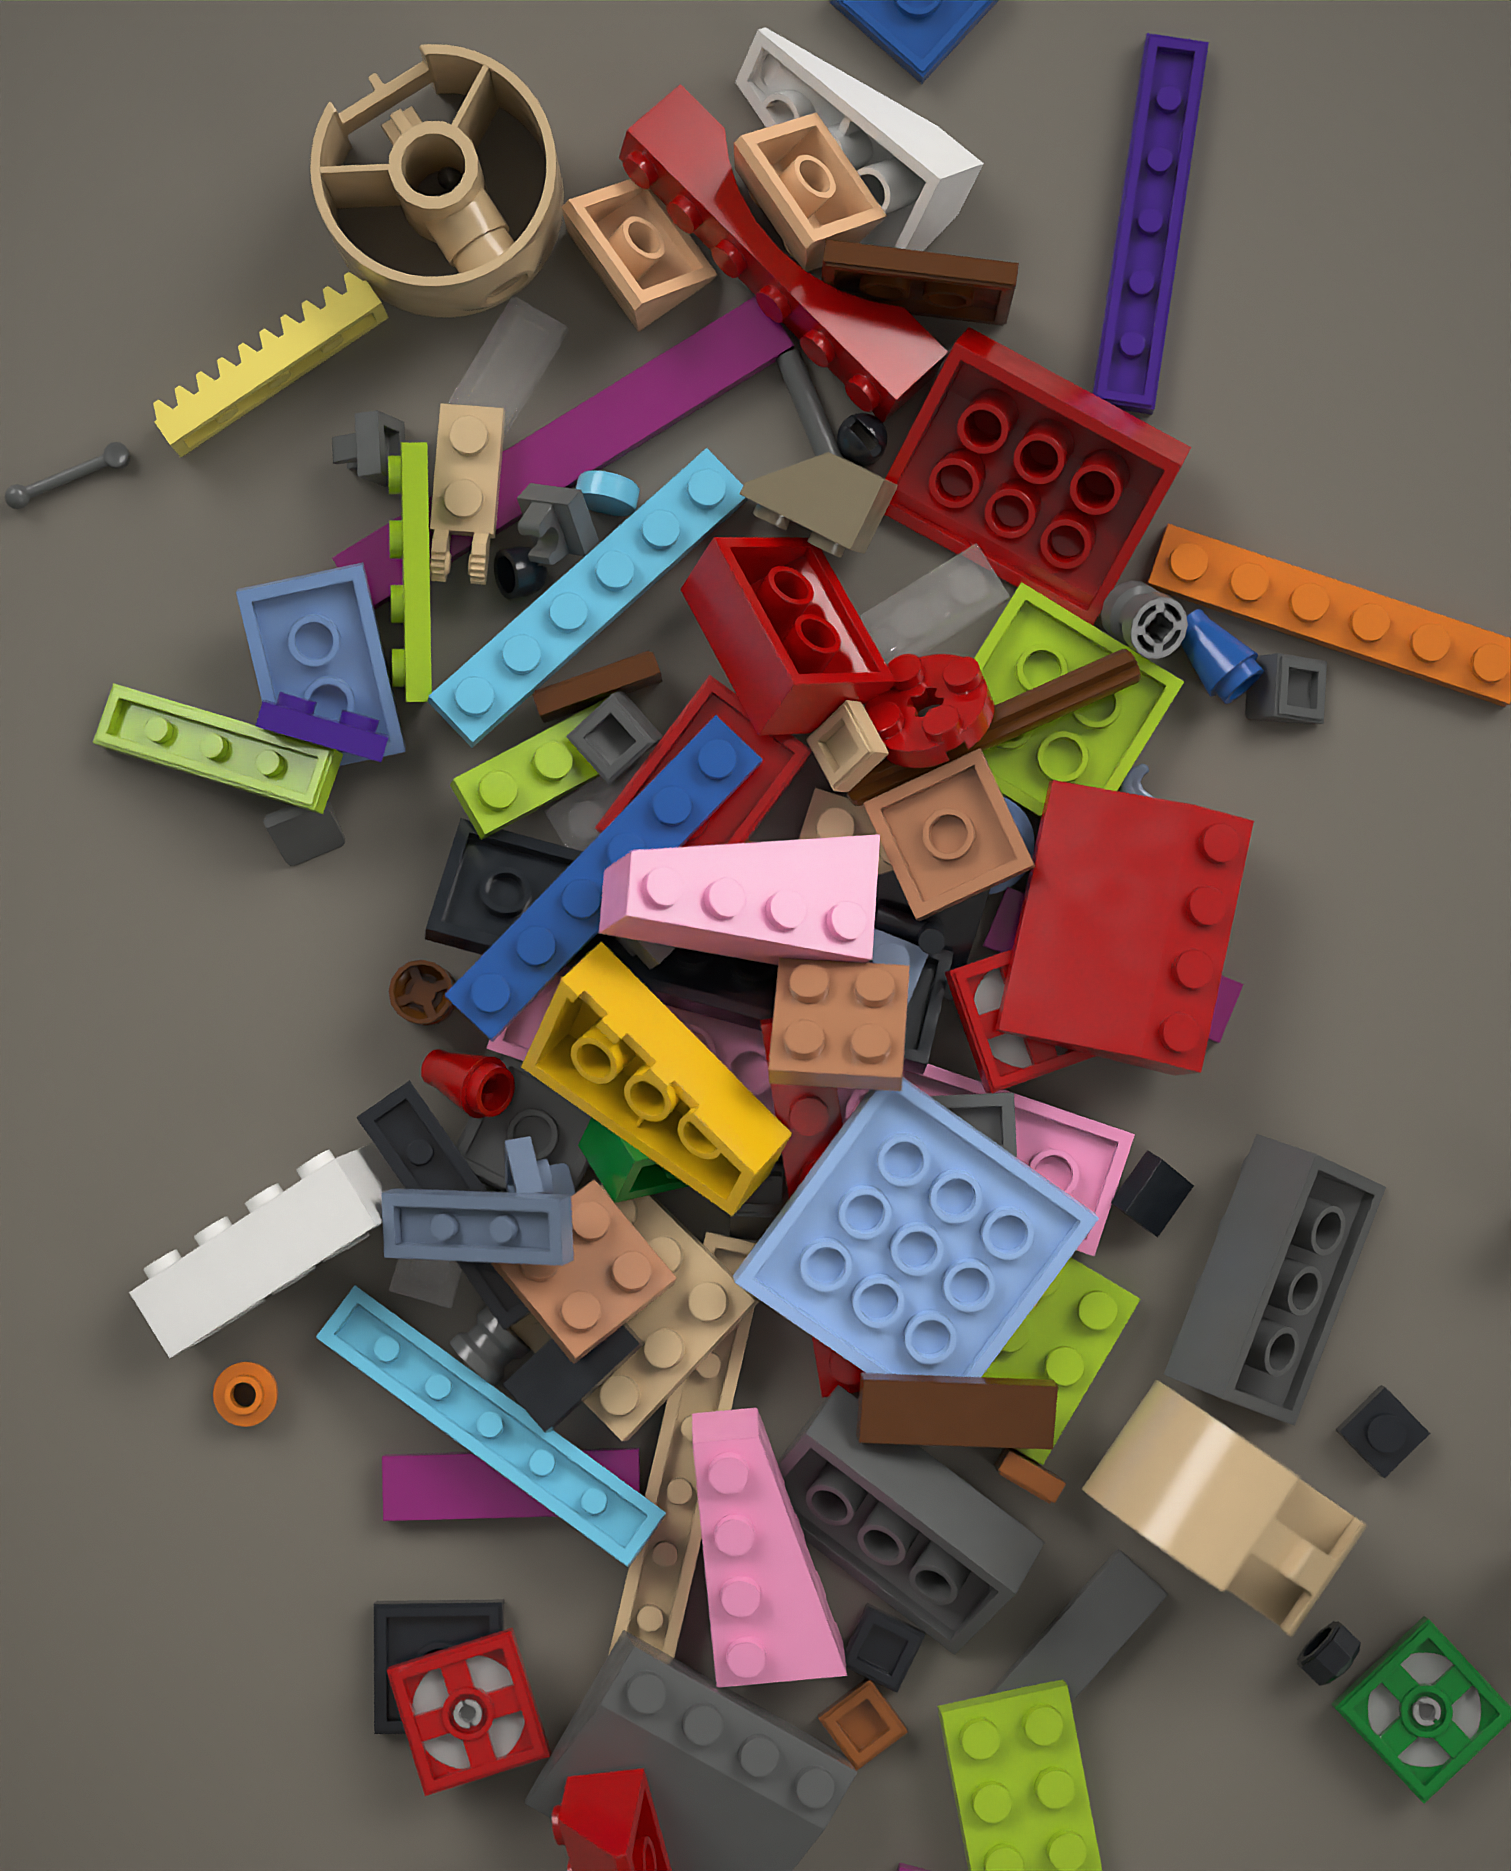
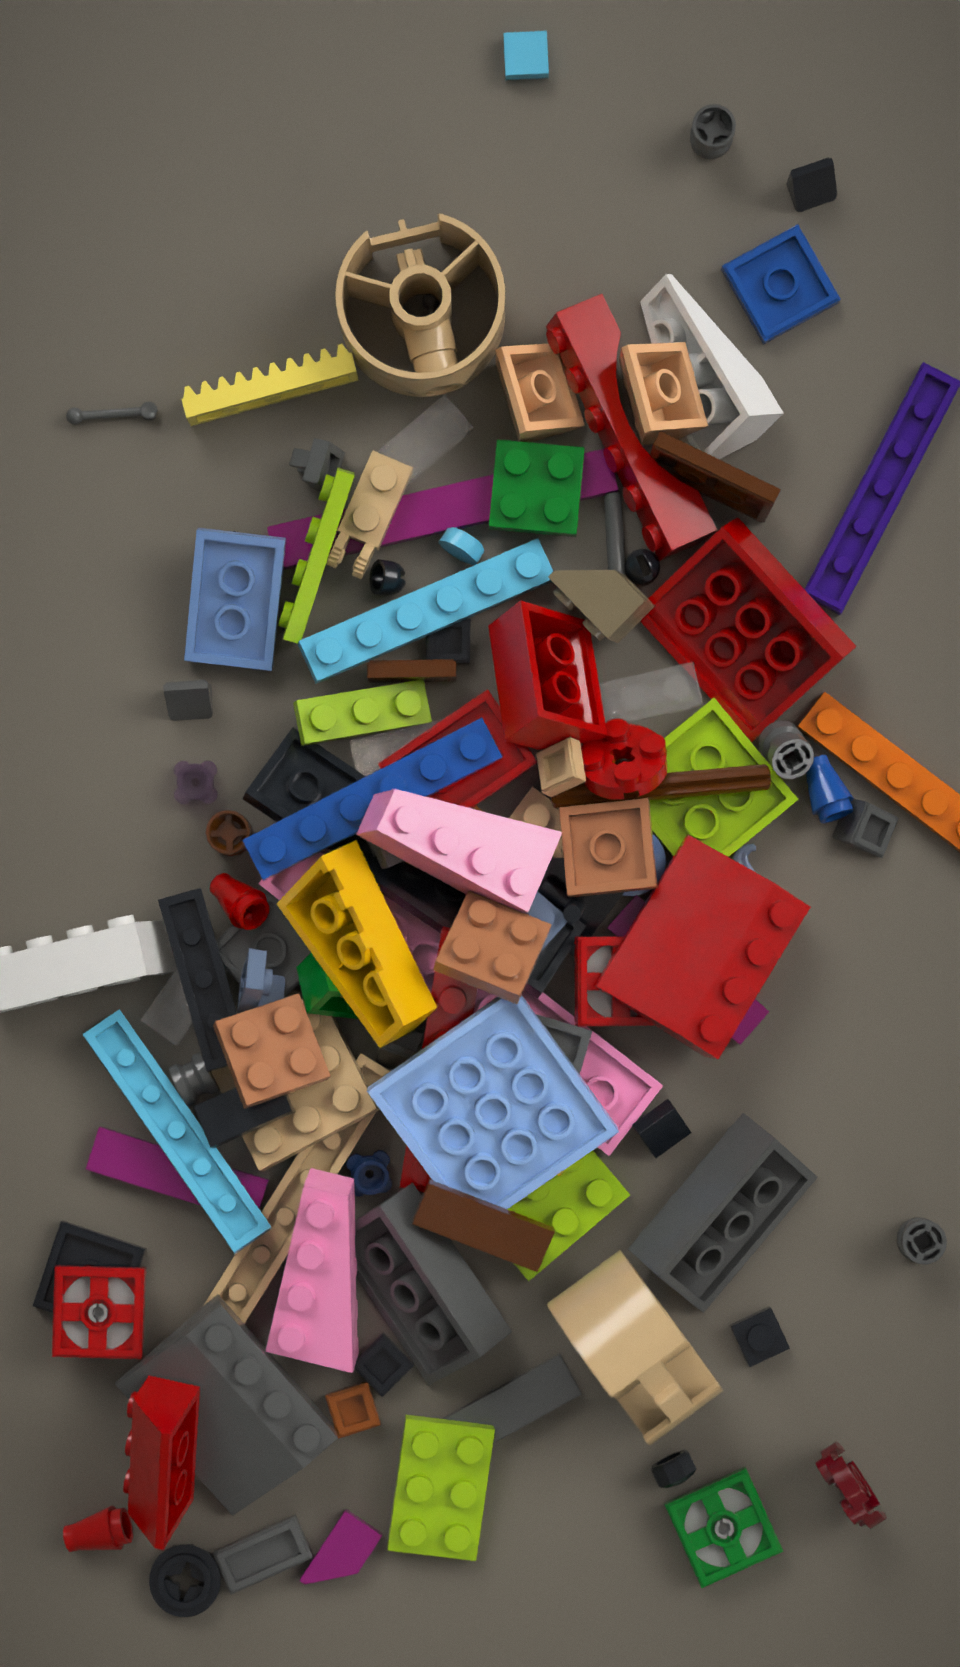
camera: 20 degrees right, 0 degrees up
lime tile [93,683,343,815] -> none
orange plate [213,1361,278,1427] -> none
dark purple plate [255,692,389,762] -> none
sand blue plate [381,1188,574,1266] -> none
dark grey tile [517,483,599,565] -> none
dark grey slope [566,690,663,784] -> none
dark orange tile [994,1448,1066,1504] -> none
none -> clear purple plate [174,760,218,804]
none -> dark blue plate [346,1150,392,1197]
none -> black tile [426,619,471,665]
none -> green plate [489,439,585,537]

